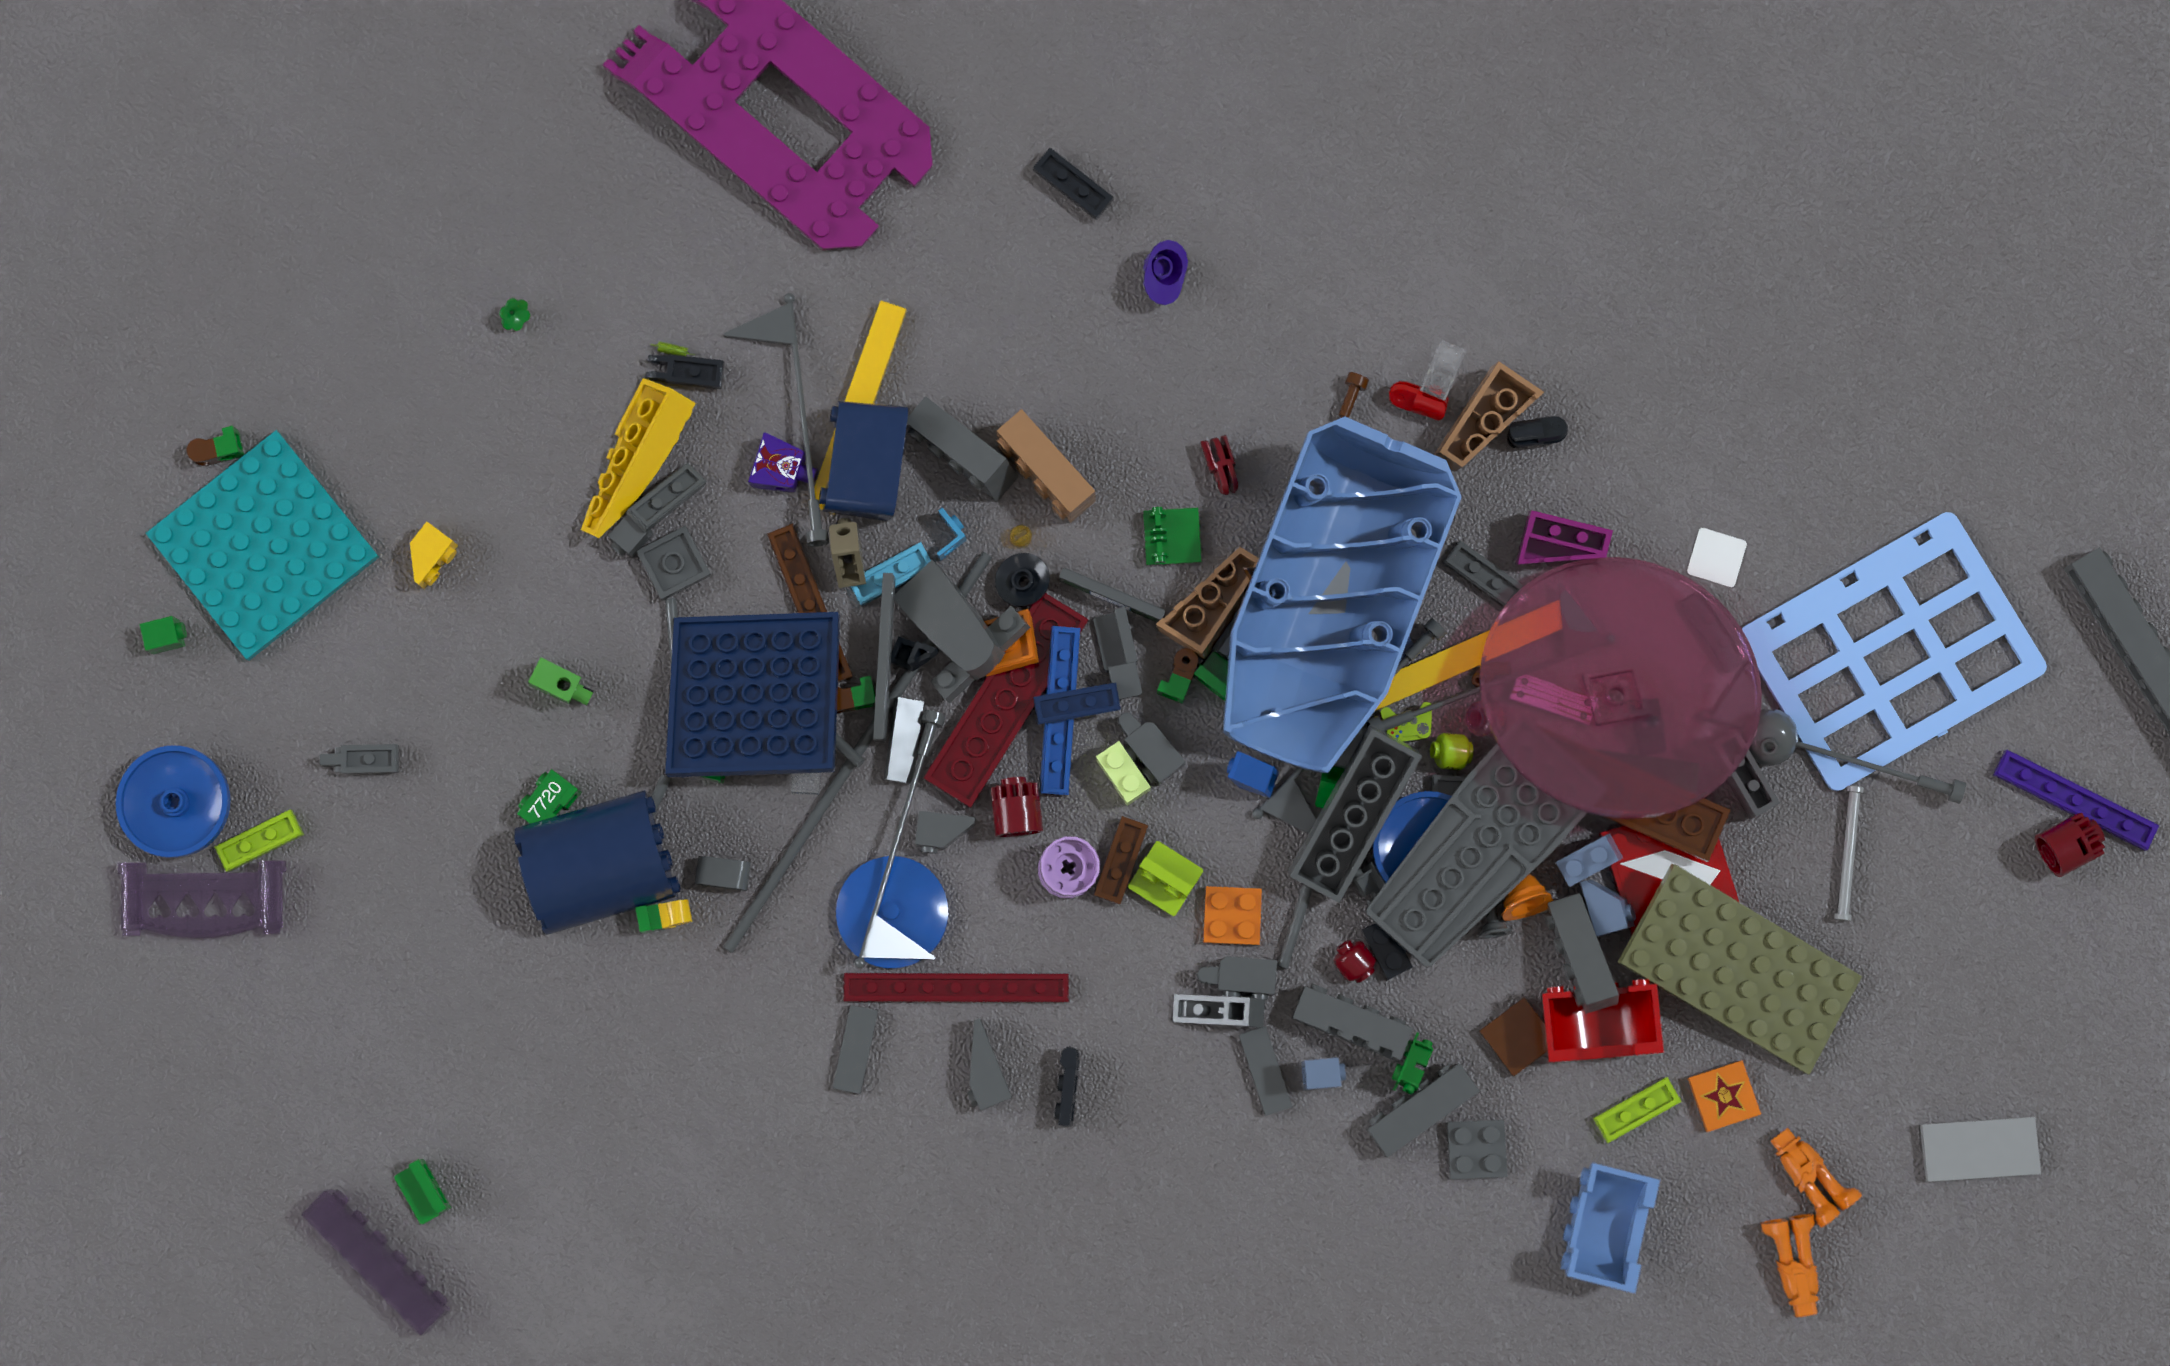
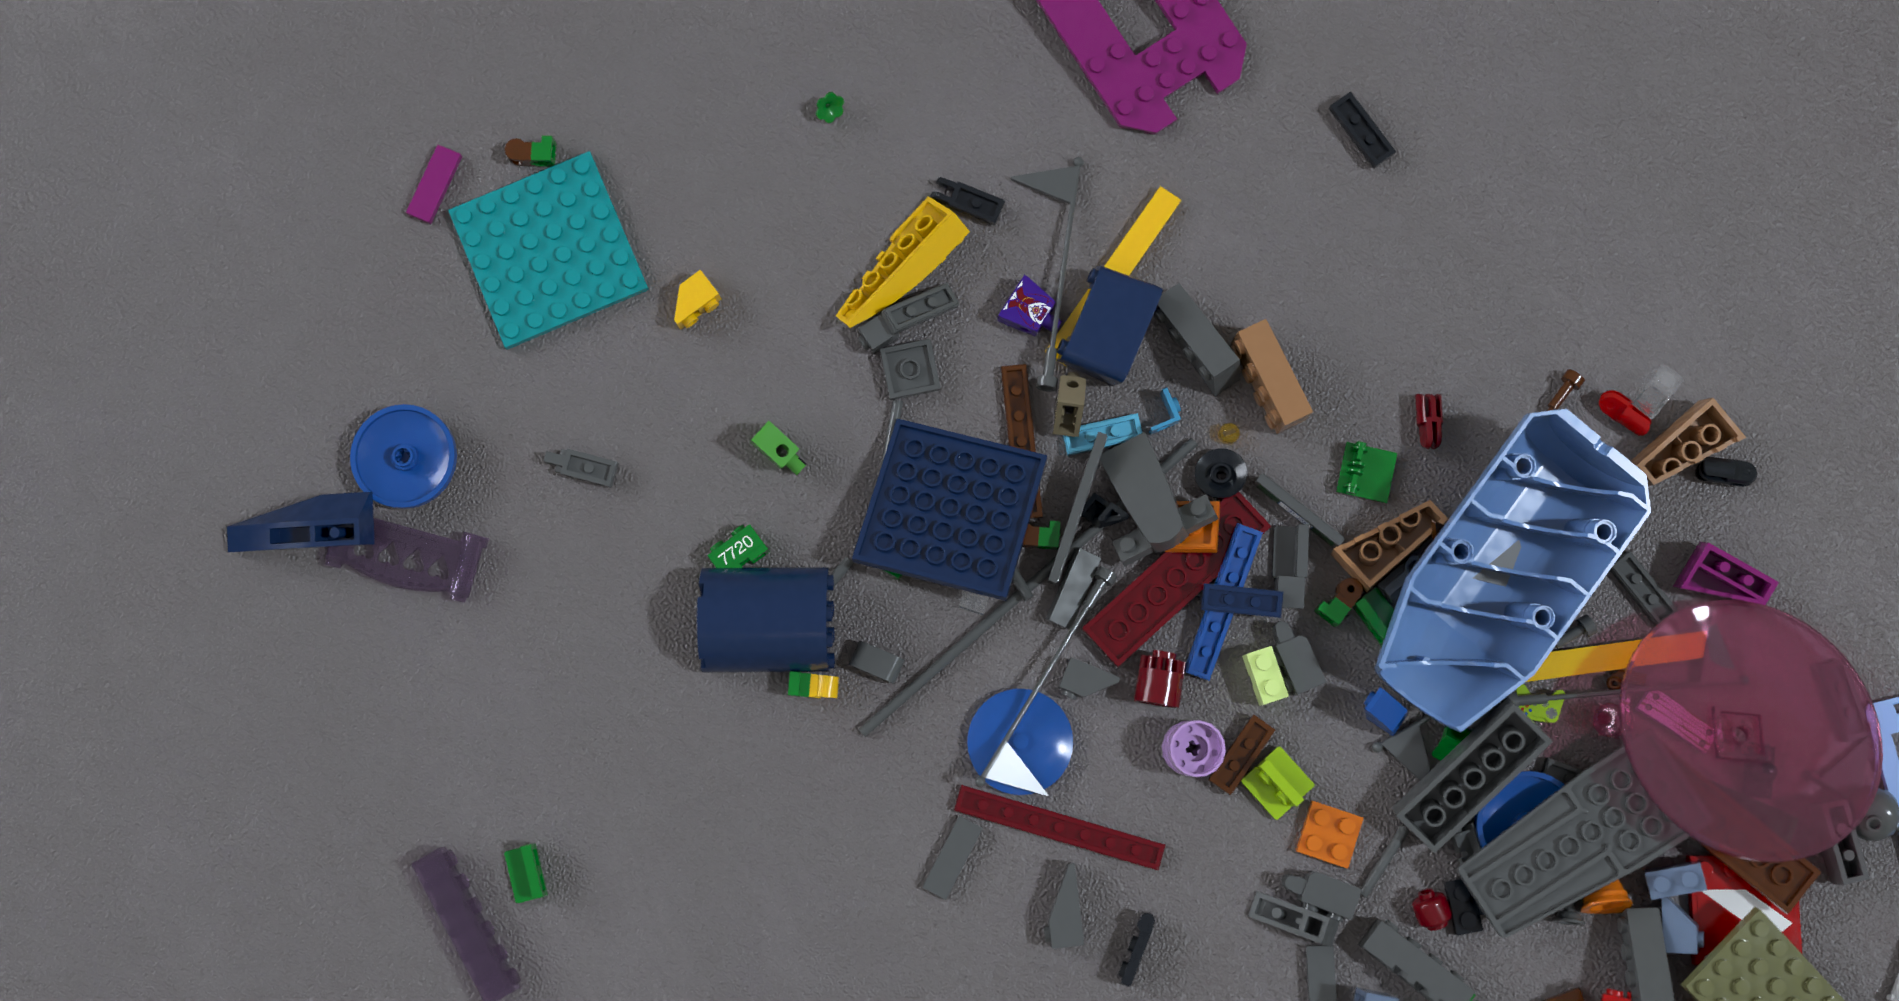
camera: 15 degrees right, 0 degrees up
green brick [140,616,187,655] -> none
lime tile [215,809,304,872] -> none
lime piece [650,341,694,356] -> none
dark purple piece [1143,240,1188,305] -> none
lime head [1430,733,1473,770] -> none
white sticker [1687,528,1747,587] -> none
none -> dark blue wedge [227,492,375,552]
none -> magenta tile [406,145,463,224]

